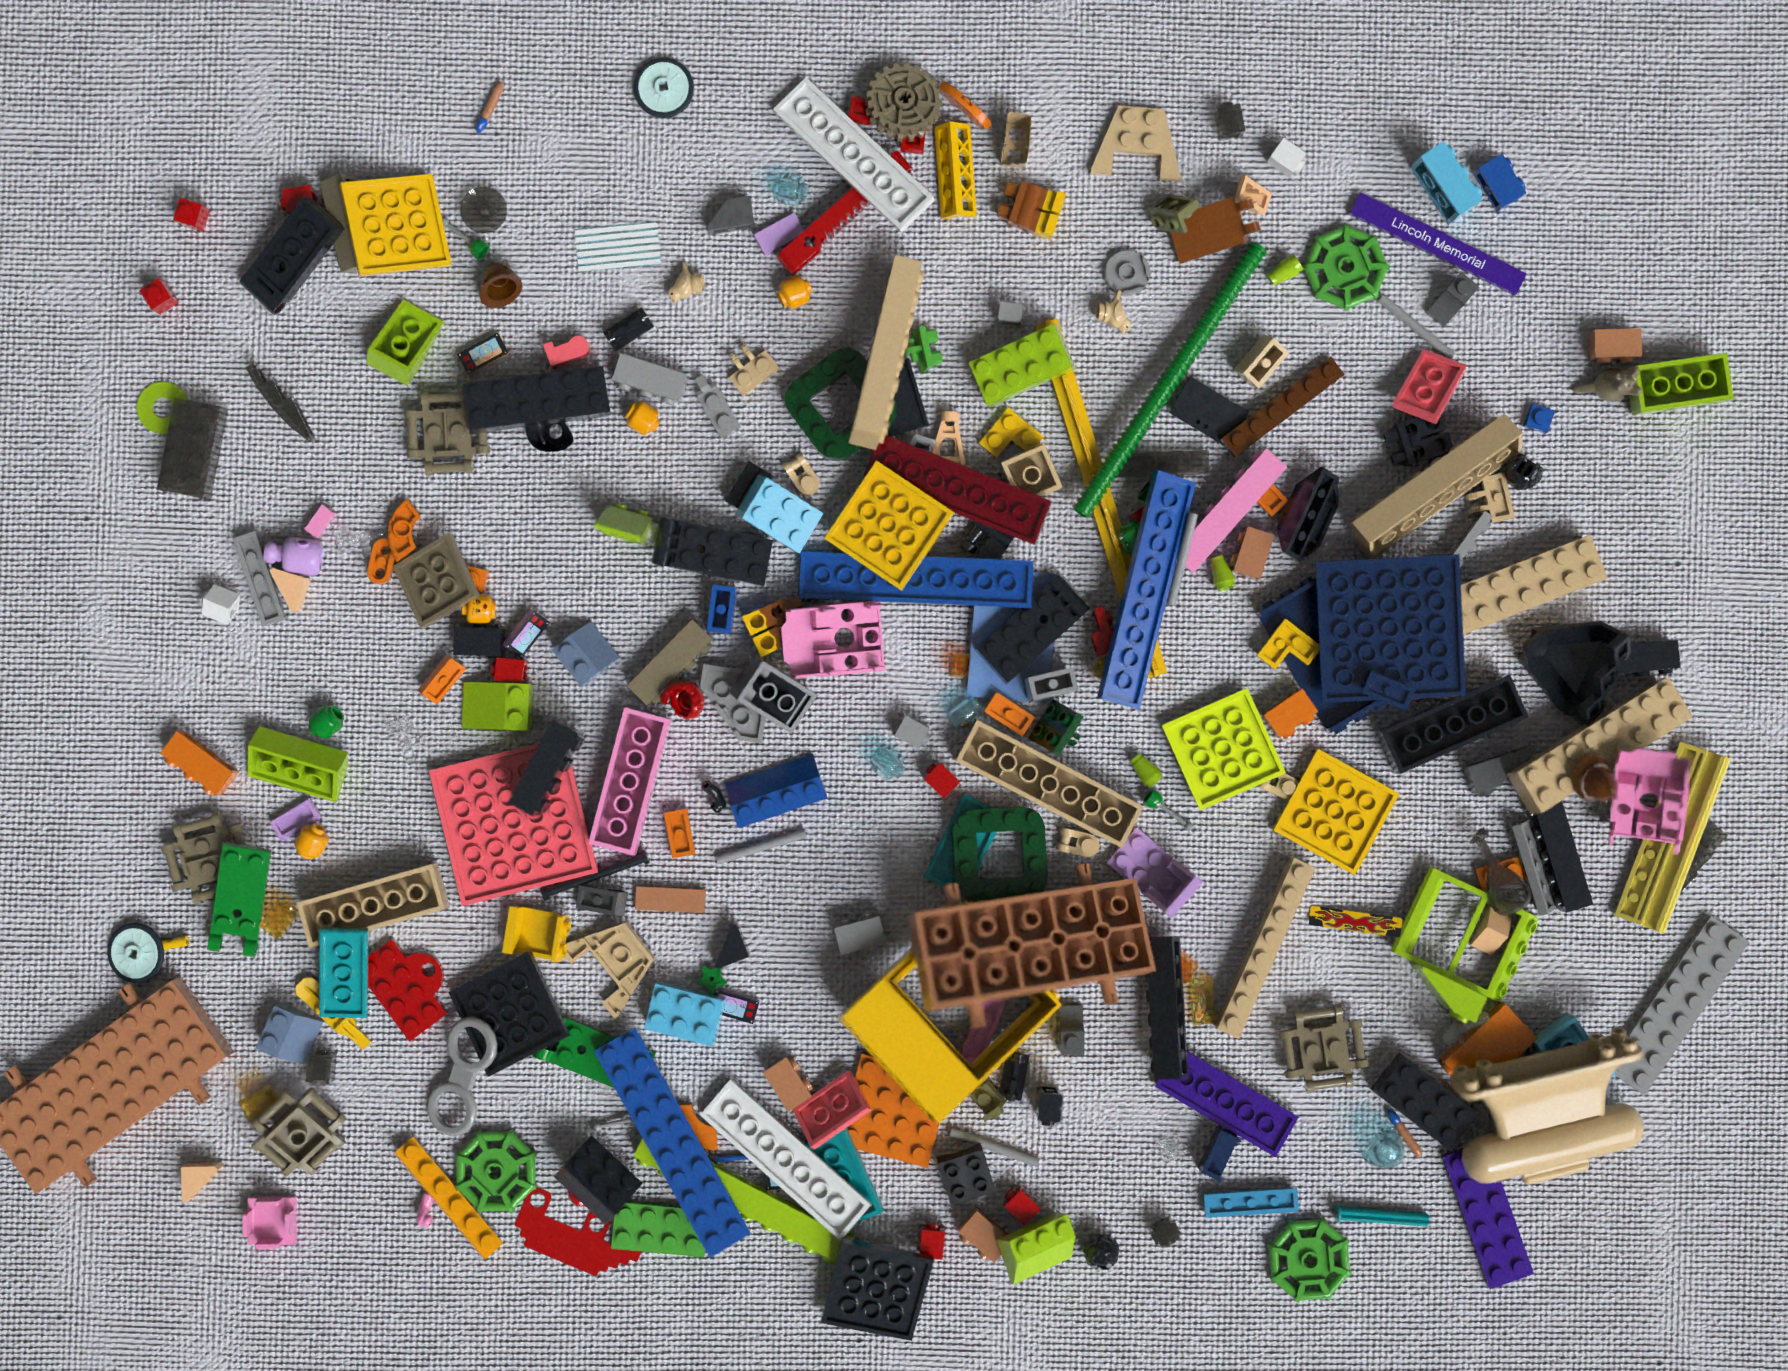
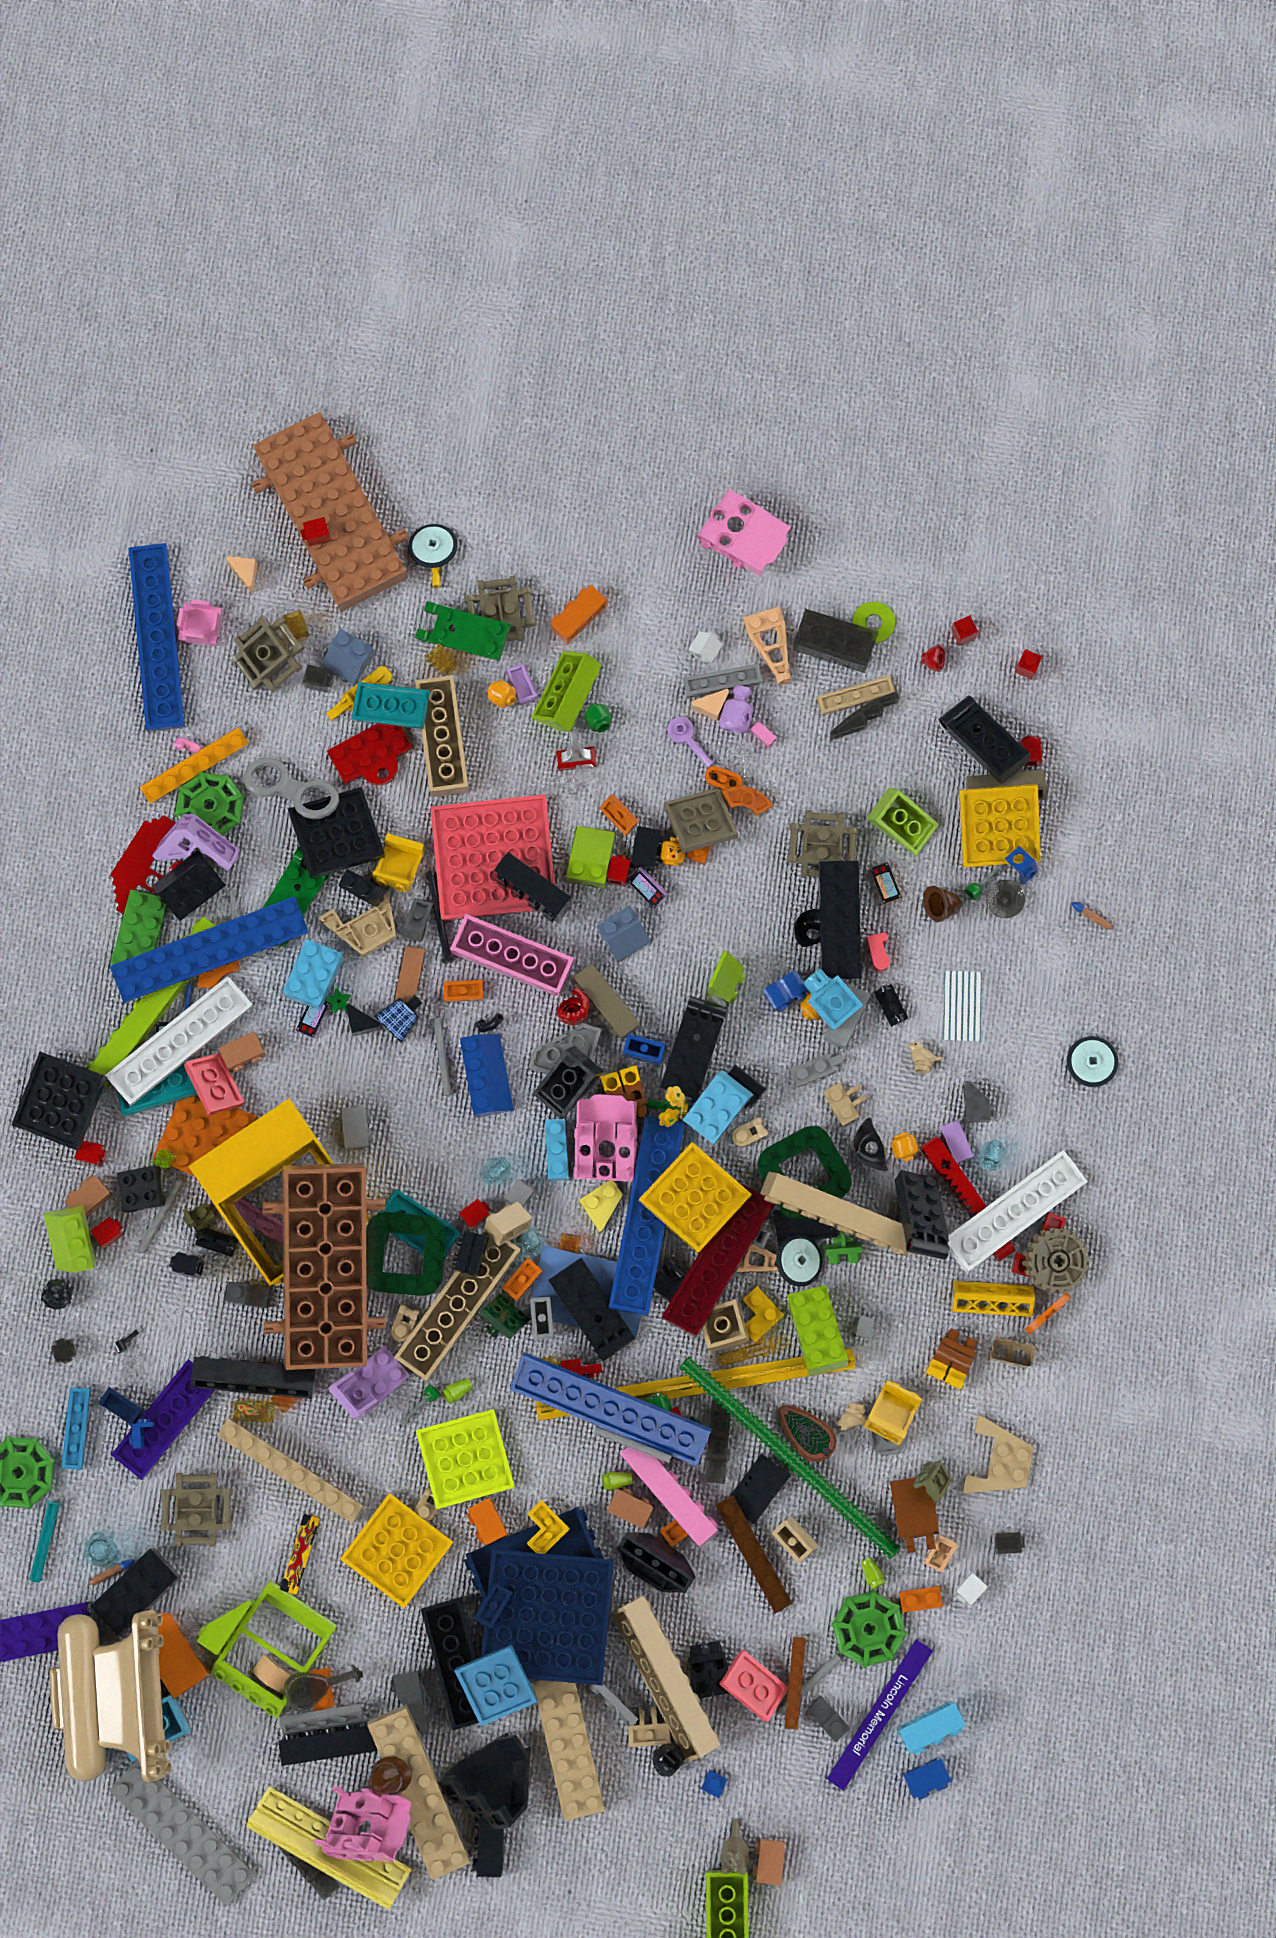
camera: 100 degrees right, 10 degrees down
none -> black hand [115,1330,139,1354]
none -> blue plate [128,543,185,732]
none -> blue bracket [129,1419,155,1449]
none -> lavender bracket [152,814,240,871]
none -> clear neon green plate [152,1149,175,1169]
none -> red brick [300,517,331,547]
none -> black brick [338,869,386,907]
none -> black torso [374,995,423,1043]
none -> black brick [452,1231,489,1277]
none -> dark azure plate [455,1645,538,1726]
none -> tan brick [484,1201,533,1247]
none -> medium azure brick [545,1119,569,1182]
none -> piece [556,731,597,771]
none -> light yellow wing [579,1180,623,1232]
none -> yellow plant [647,1086,689,1127]
none -> lavender piece [667,717,714,768]
none -> bright pink piece [697,489,791,577]
none -> clear yellow piece [719,1337,775,1367]
none -> light nougat plate [743,607,792,685]
none -> blue brick [762,969,808,1012]
none -> light aqua wheel [776,1234,823,1287]
none -> shield [778,1405,837,1462]
none -> dark orange piece [785,1637,807,1730]
none -> medium azure plate [804,969,863,1031]
none -> tan tile [816,676,896,716]
none -> black piece [854,1117,888,1171]
none -> yellow panel [863,1380,923,1445]
none -> black hinge [894,1170,949,1260]
none -> orange plate [899,1586,943,1613]
none -> red brick [921,645,945,672]
none -> blue bracket [1005,846,1038,884]

